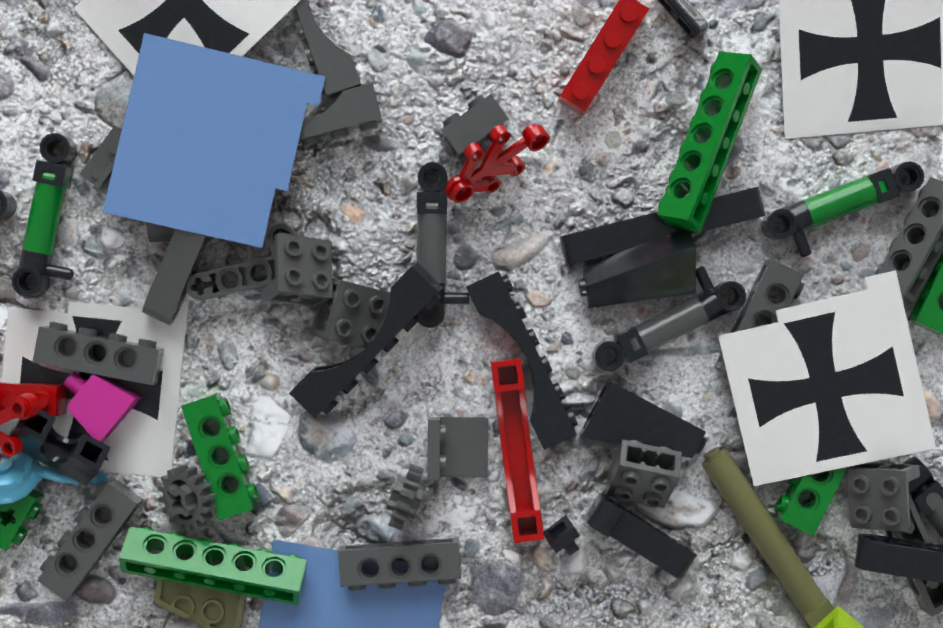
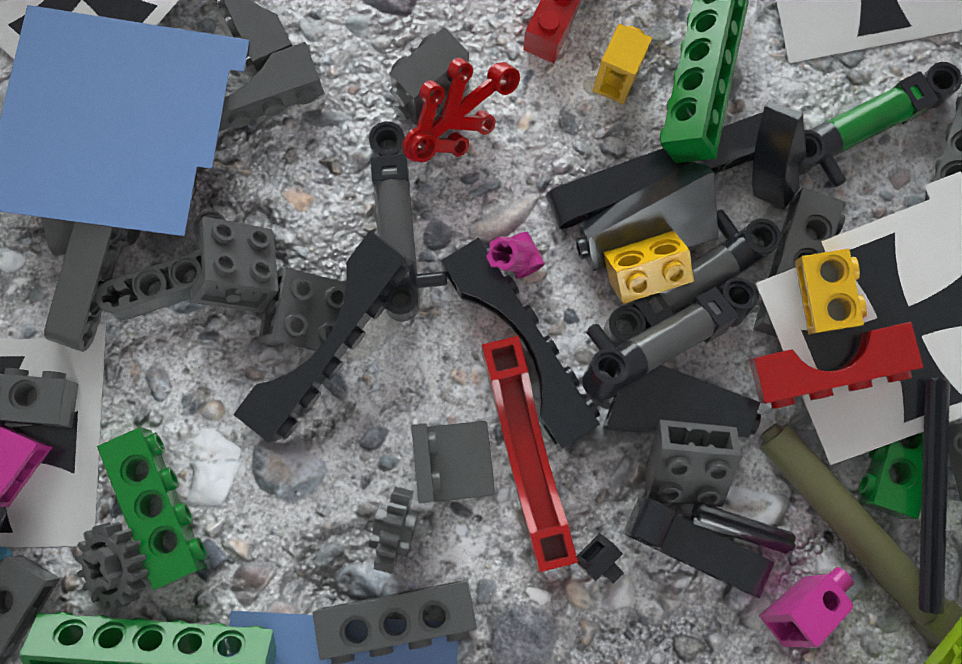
camera: 10 degrees left, 10 degrees down
none -> dark pink piece [486,231,545,279]
none -> black piece [582,277,759,400]
none -> yellow brick [592,23,652,105]
none -> yellow brick [603,231,694,304]
none -> black axle [691,502,796,554]
none -> red arch [749,322,924,409]
none -> black slope [752,100,806,209]
none -> dark pink torso [759,567,854,648]
none -> yellow brick [795,248,867,335]
none -> black axle [919,378,950,614]

